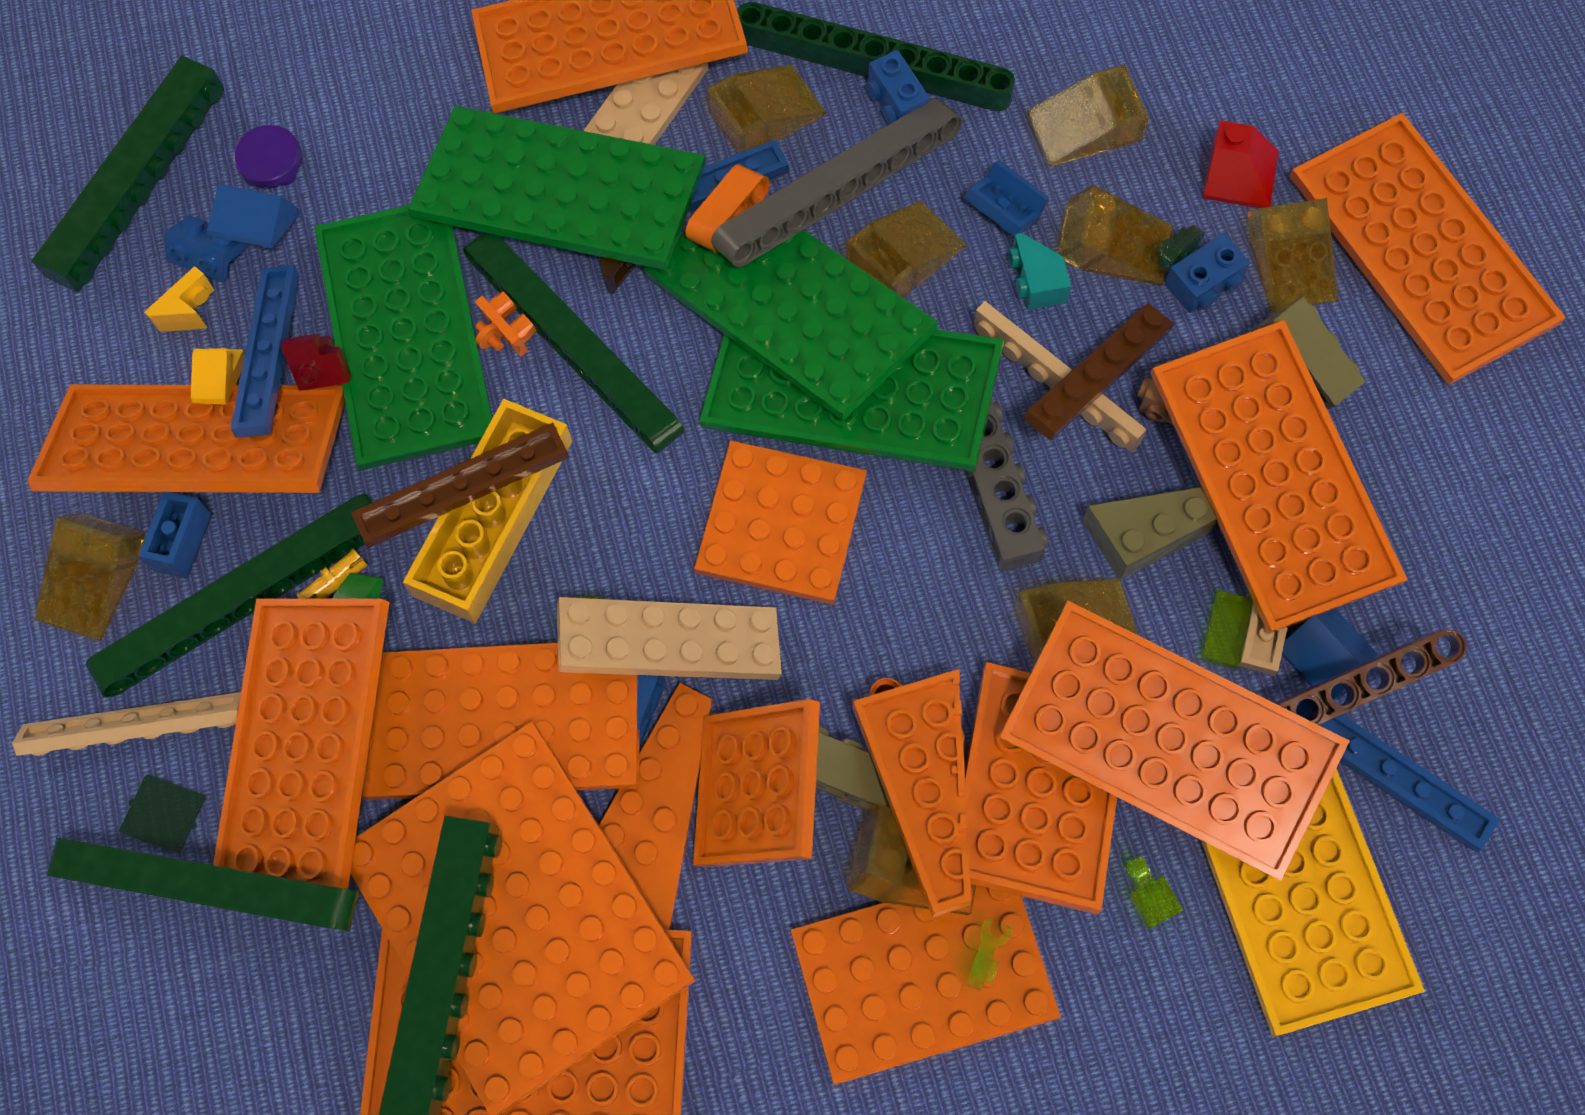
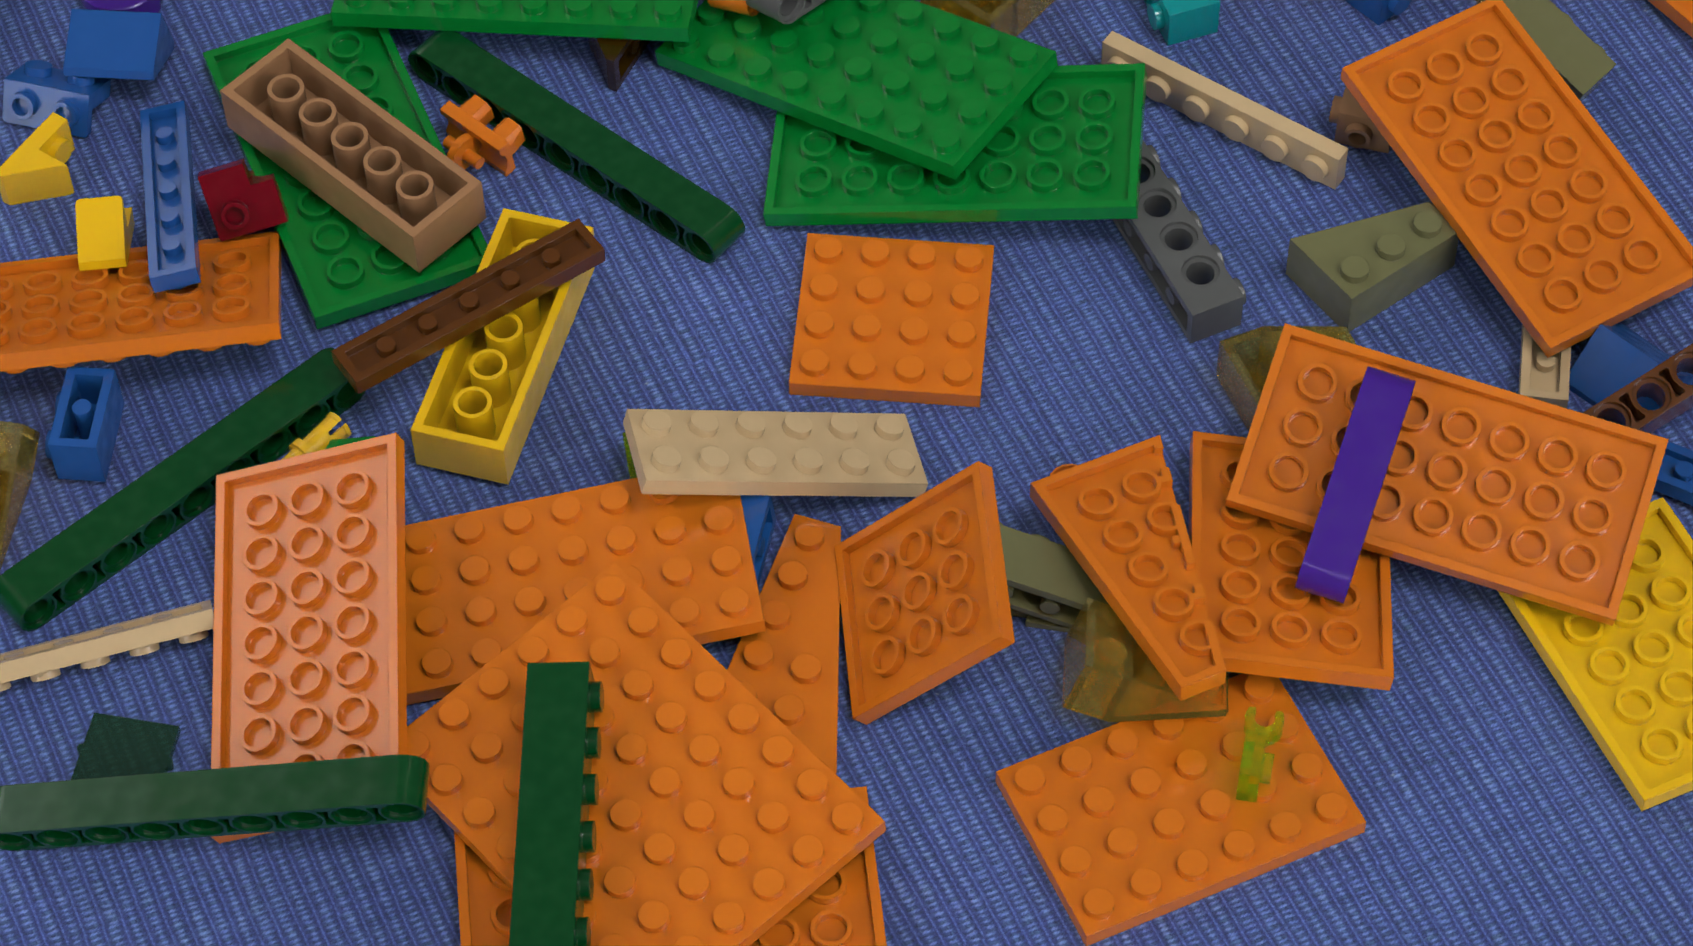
camera: 10 degrees left, 15 degrees down
reddish brown plate [1023,303,1175,441] -> none
clear neon green plate [1124,856,1184,930] -> none
clear neon green tile [1200,590,1253,670] -> none
none -> medium nougat brick [220,38,487,273]
none -> dark purple beam [1295,366,1416,604]

